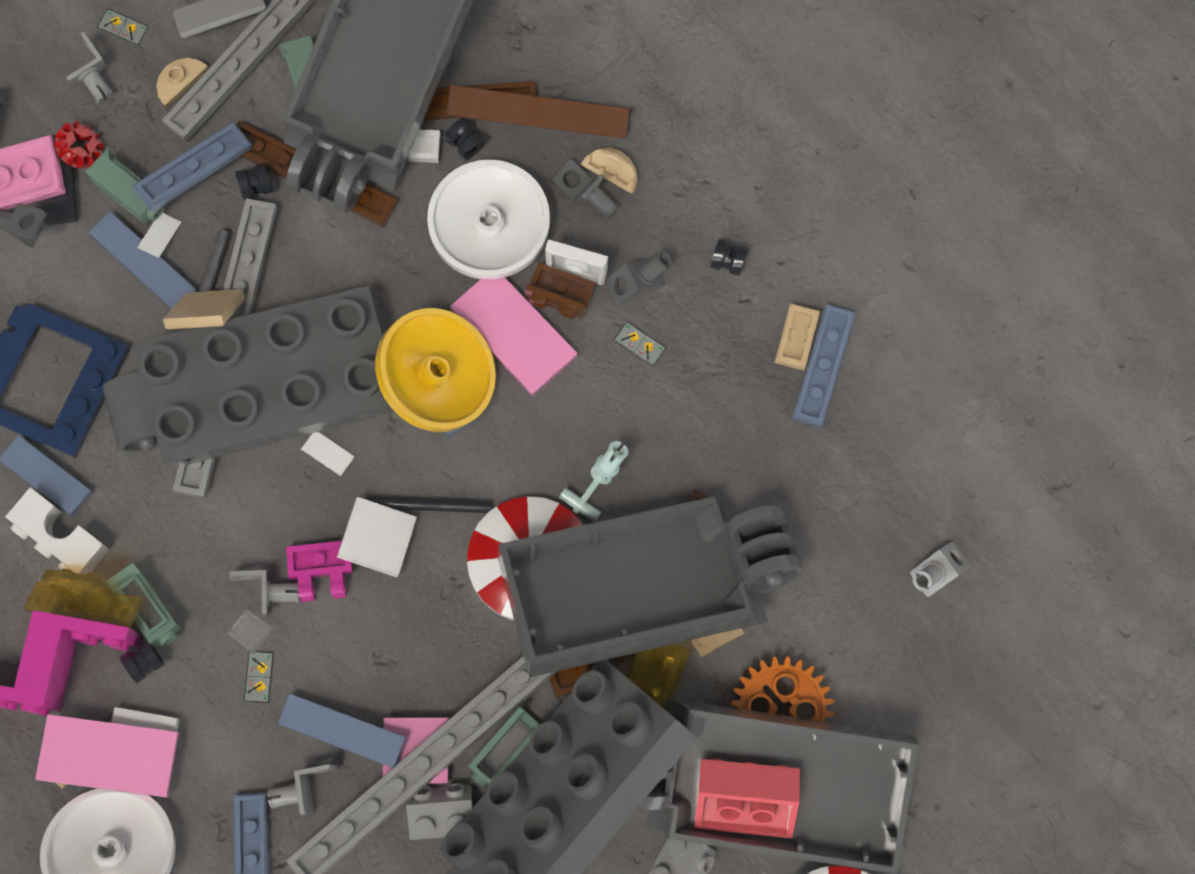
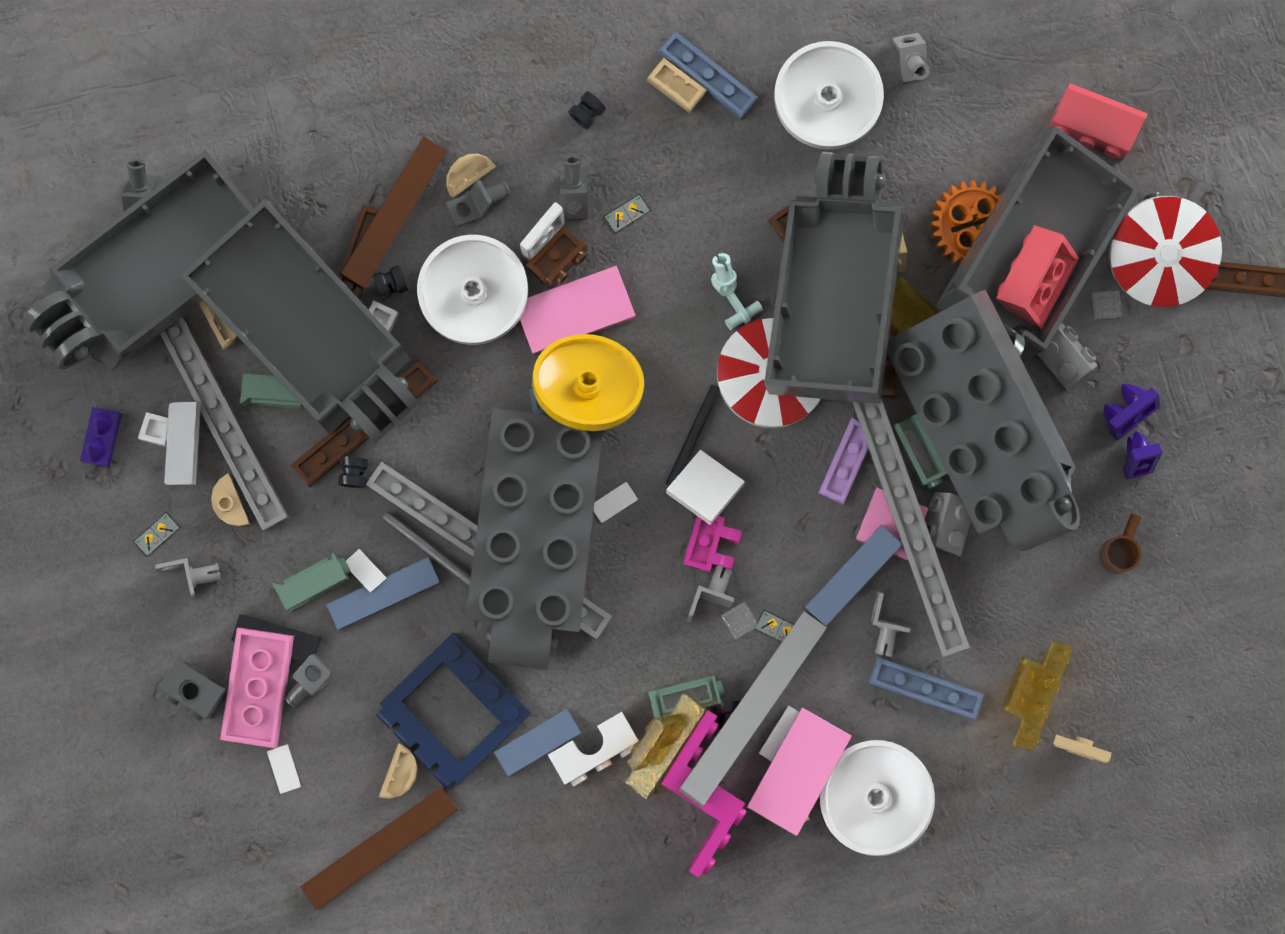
camera: 65 degrees left, 5 degrees up
red gear [54,121,104,168] -> none
sand blue tile [132,122,252,213] -> none
tan tile [163,289,245,330] -> none
none -> light grey tile [679,611,827,807]
none -> white dish [774,41,884,149]
none -> lavender tile [818,418,868,505]
none -> coral slope [1048,83,1148,159]

